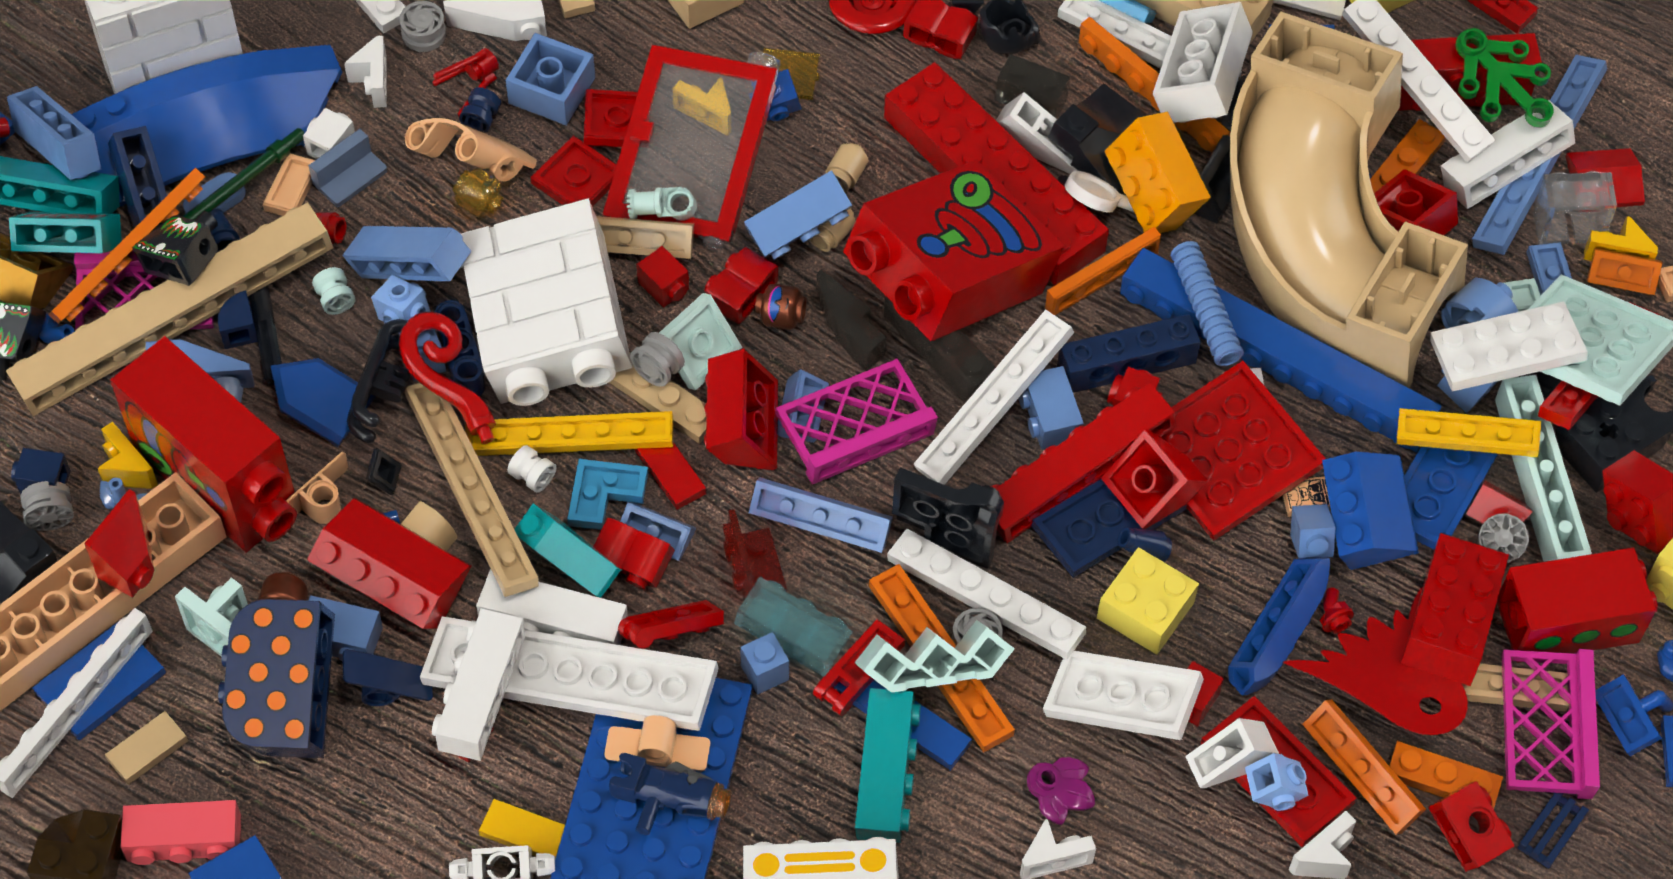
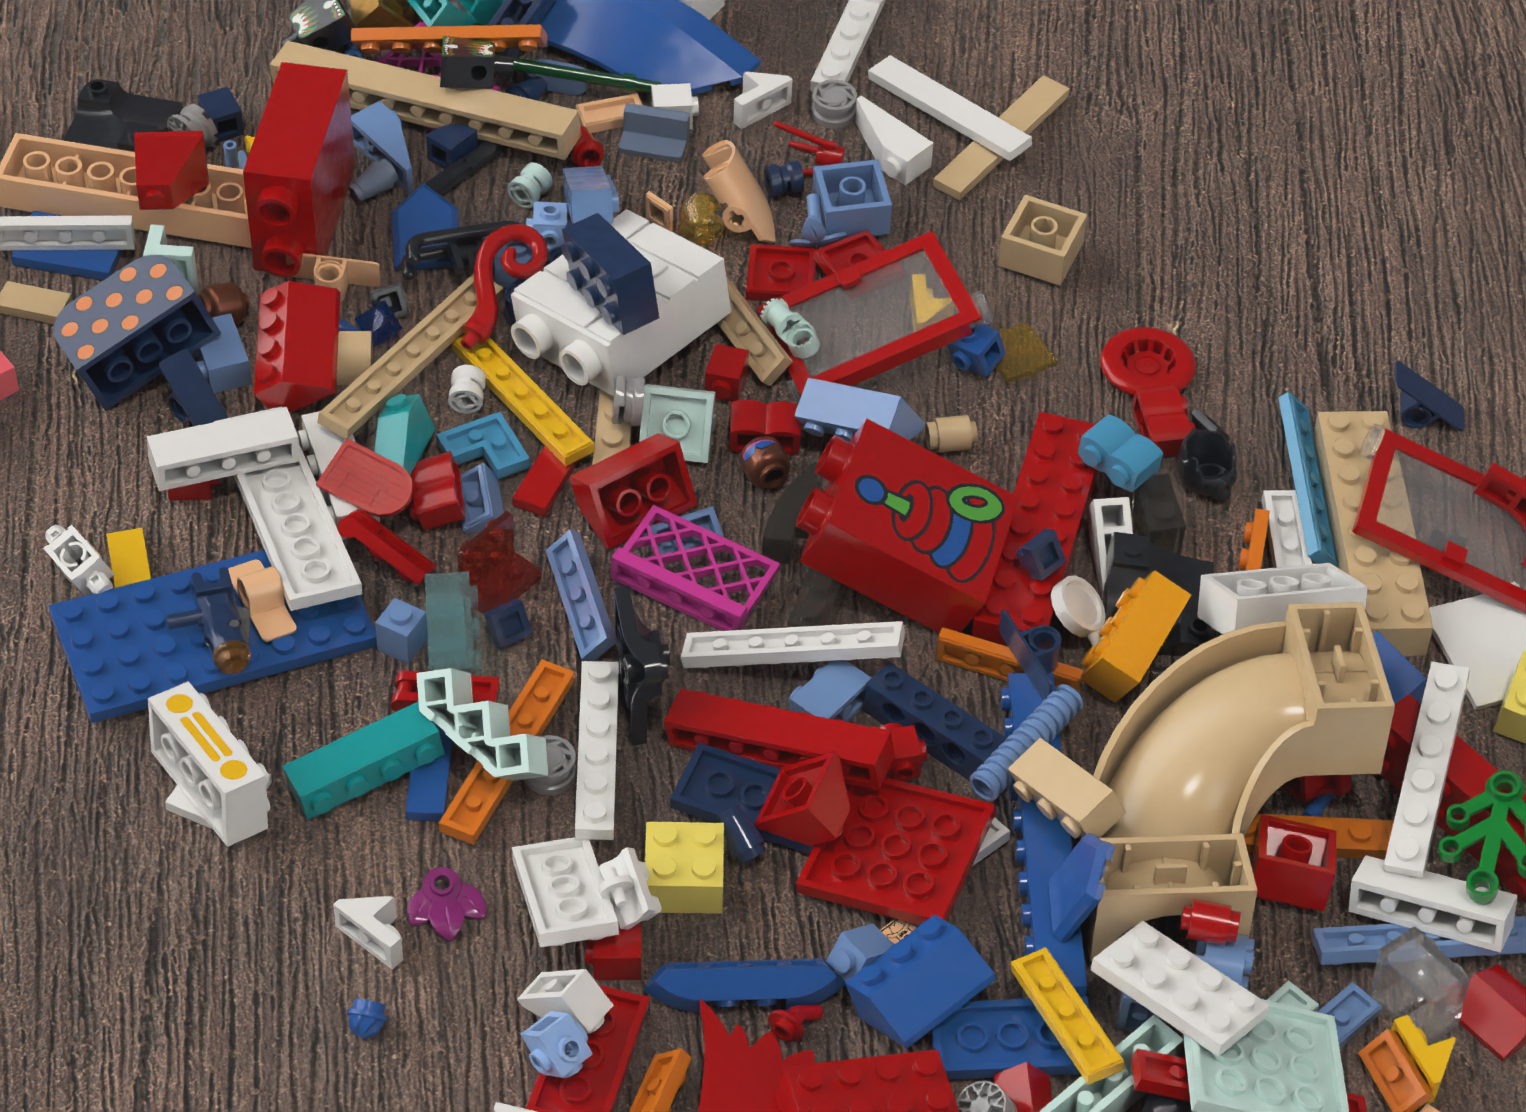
camera: 55 degrees right, 10 degrees down
none -> window [316,438,414,518]
none -> clear blue tile [354,300,403,347]
none -> dark blue tile [485,598,533,649]
none -> dark blue brick [561,213,659,335]
none -> white hips [598,847,662,930]
none -> light nougat slope [646,191,673,232]
none -> medium blue plant [790,194,847,248]
none -> dark blue piece [999,609,1062,701]
none -> tan brick [1008,738,1126,838]
none -> dark blue tile [1016,529,1066,581]
none -> blue tile [1048,833,1115,943]
none -> dark azure brick [1077,414,1163,492]
none -> red brick [1180,899,1241,945]

